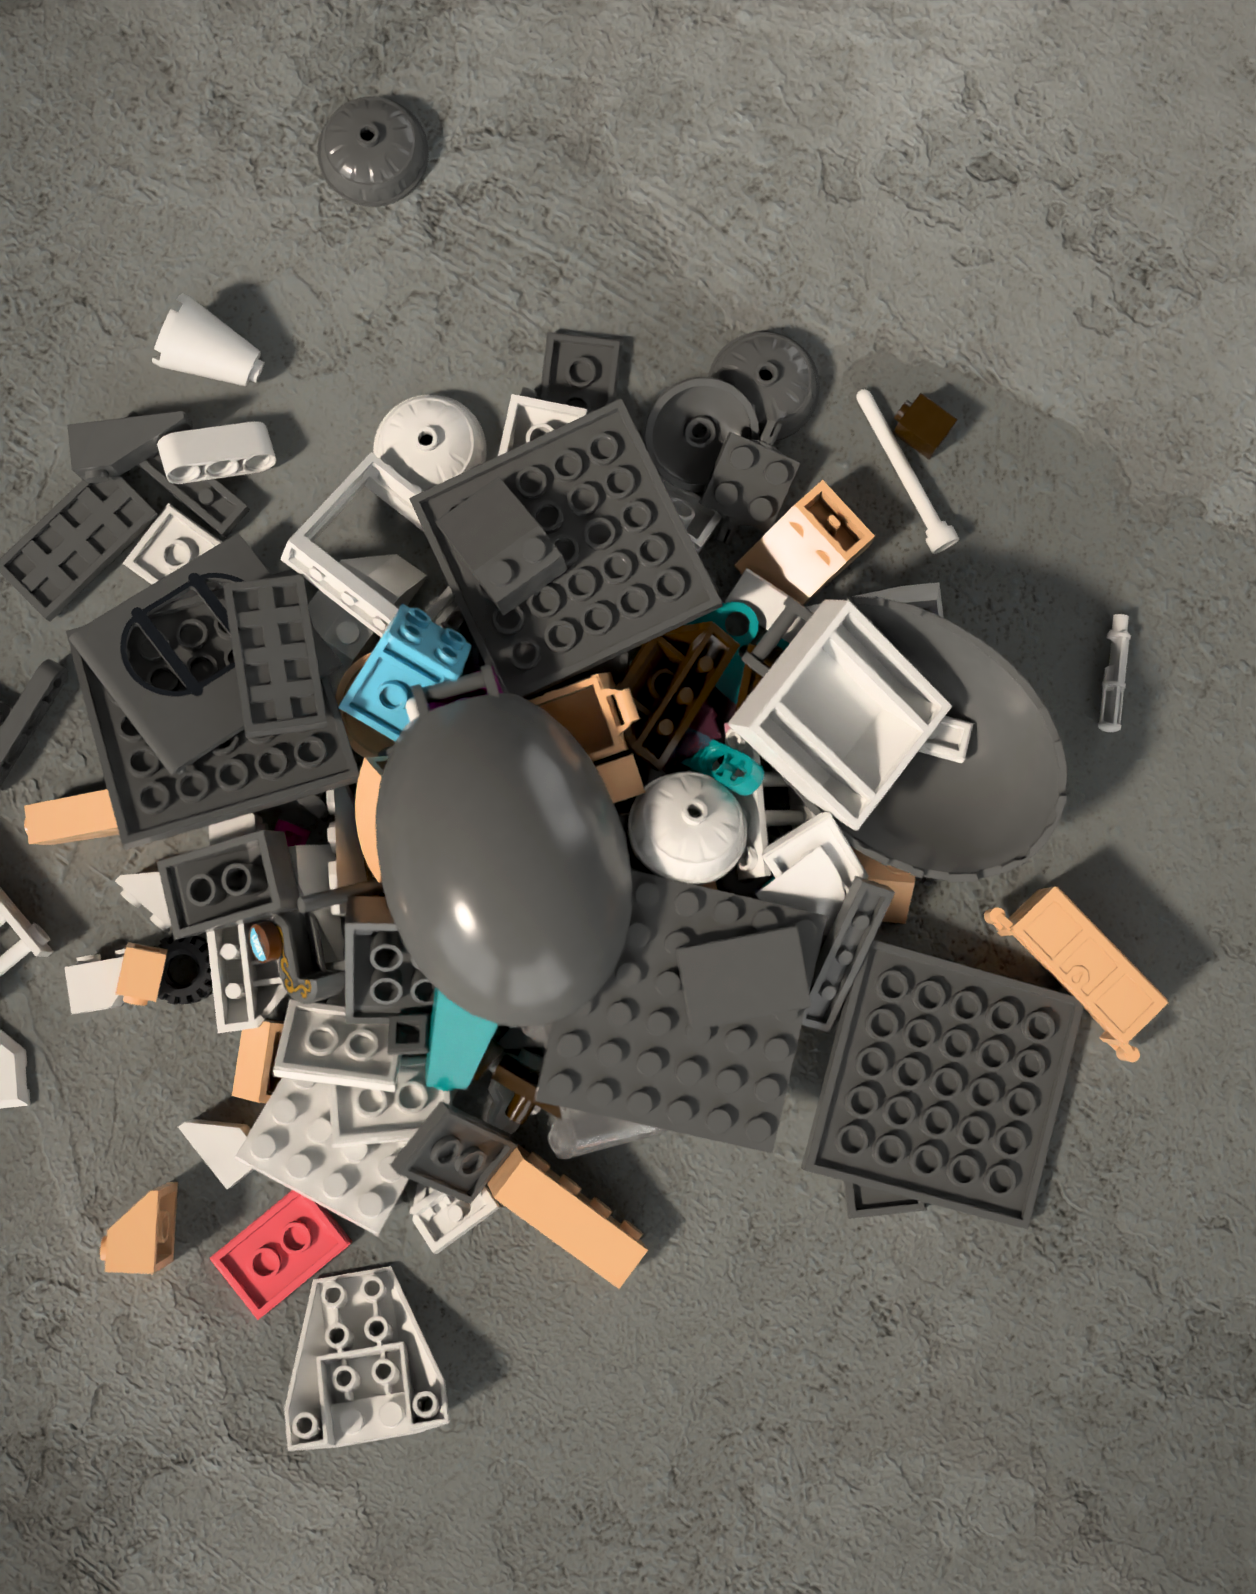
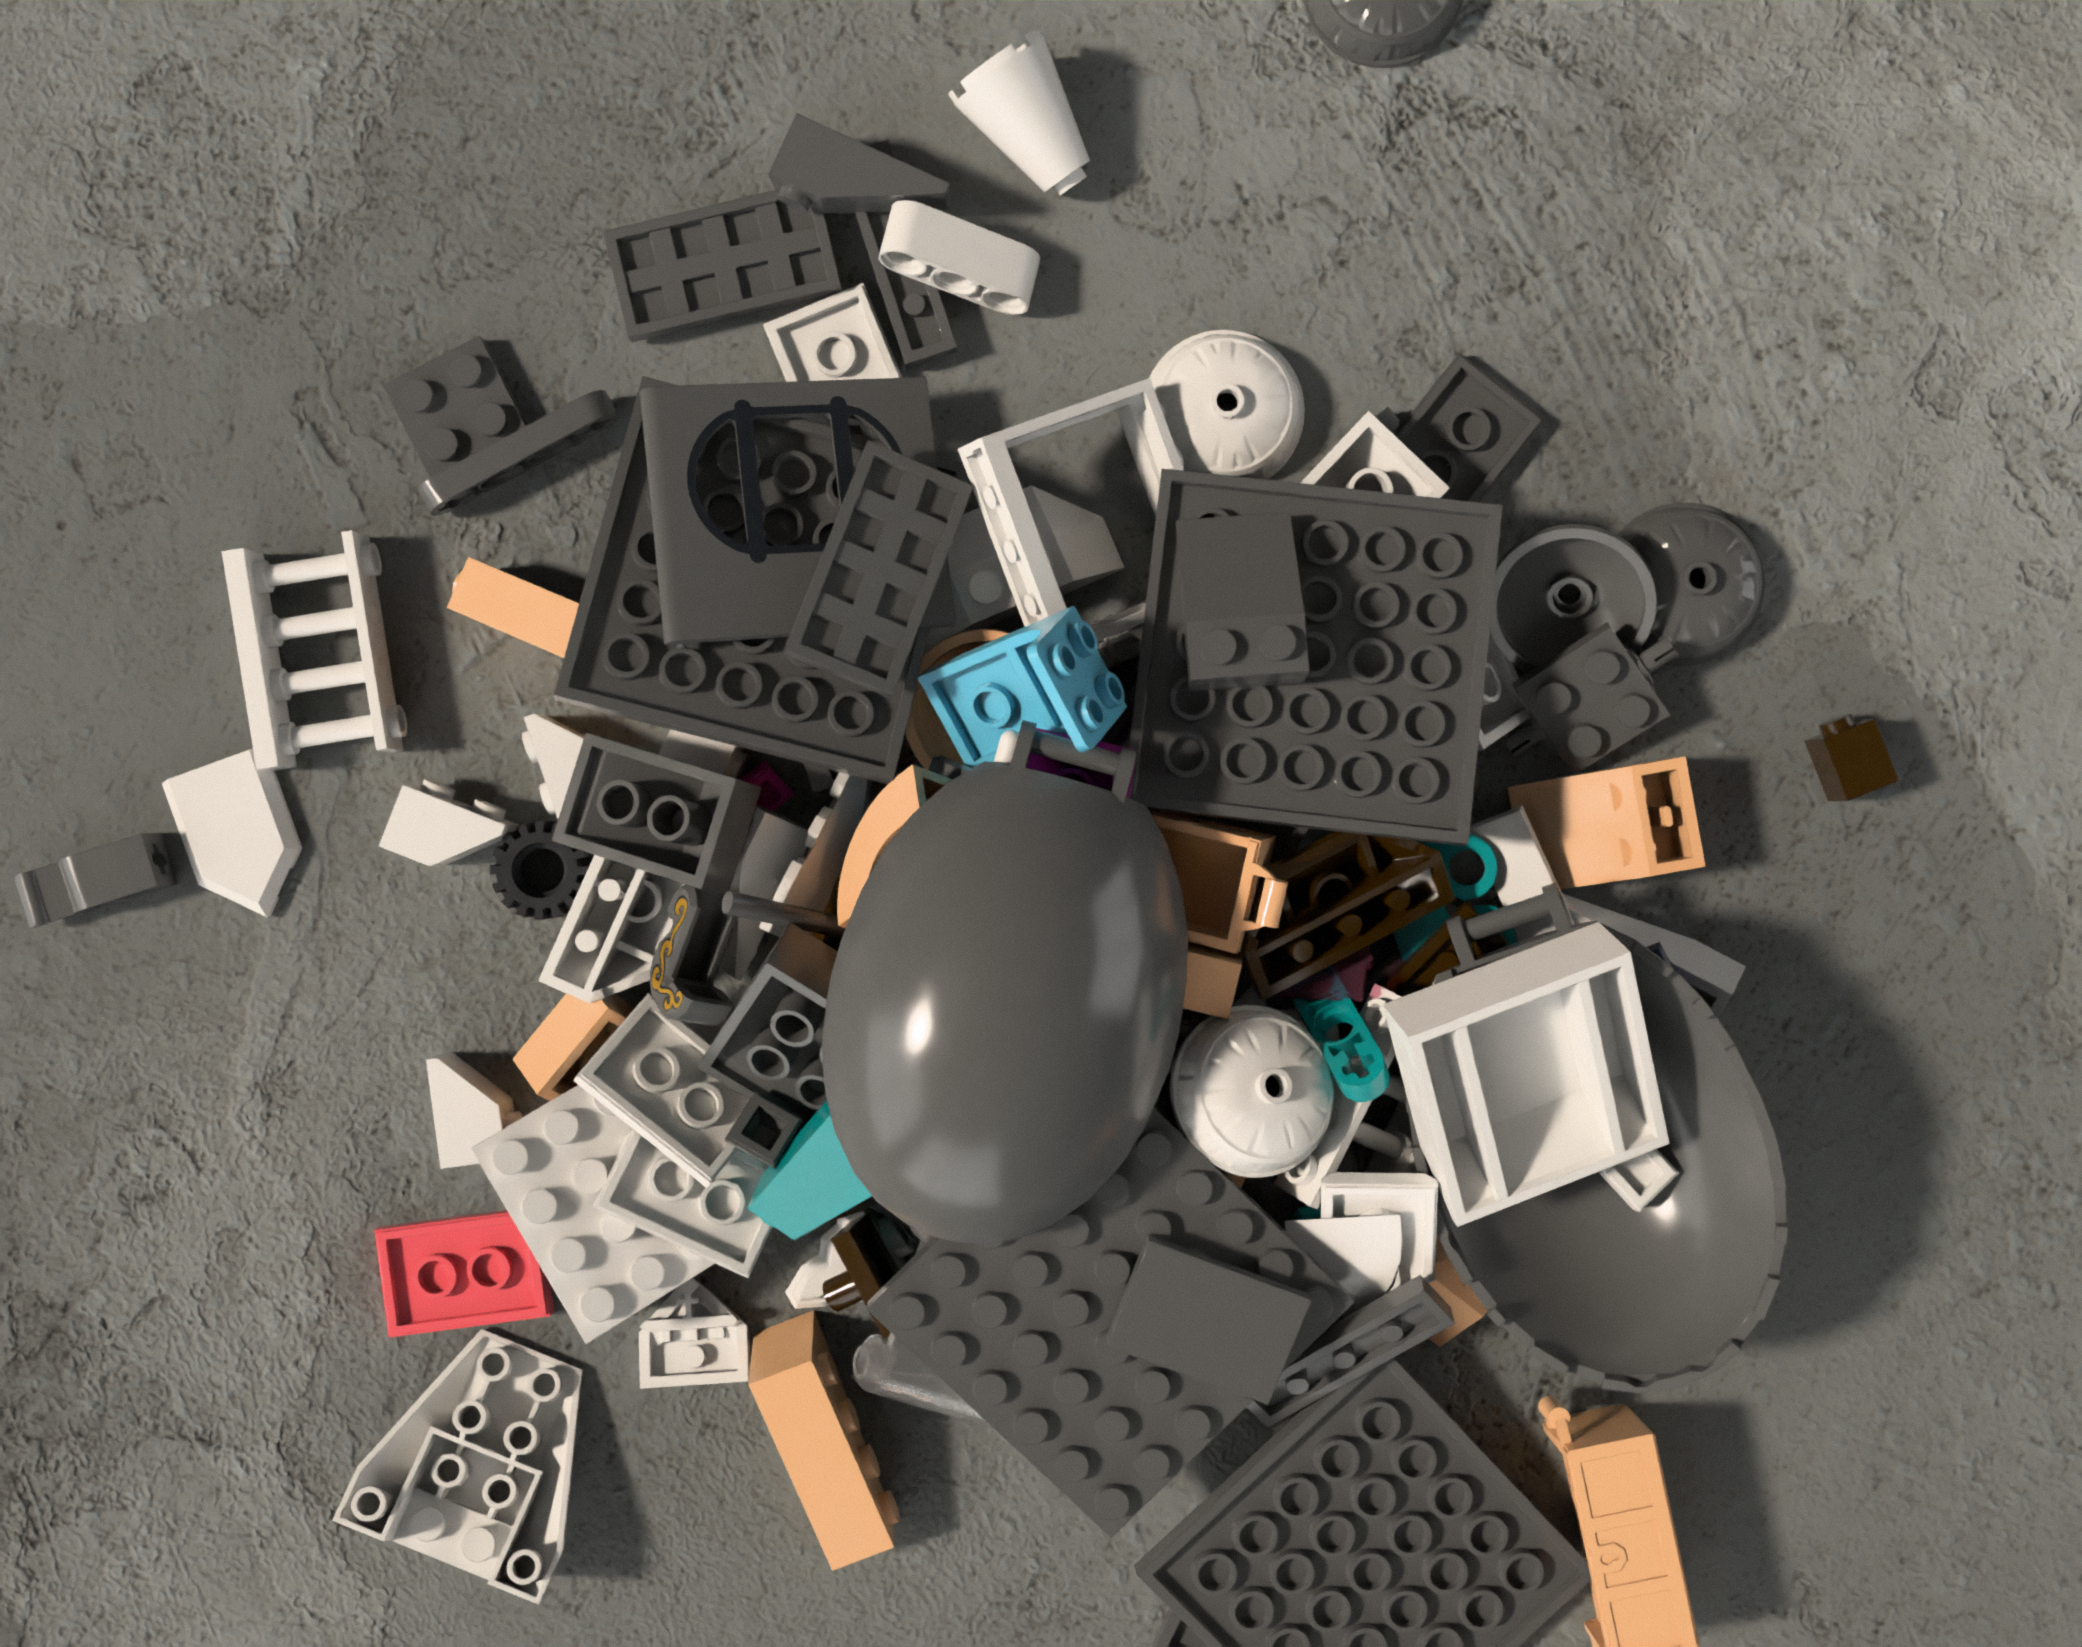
camera: 30 degrees right, 5 degrees up
light nougat slope [100,1182,178,1274] -> none
light nougat brick [116,942,168,1006] -> none
reddish brown tile [249,921,282,963] -> none
dark grey tile [390,1101,519,1204] -> none
white piece [856,389,960,554] -> none
white piece [1098,614,1131,732] -> none

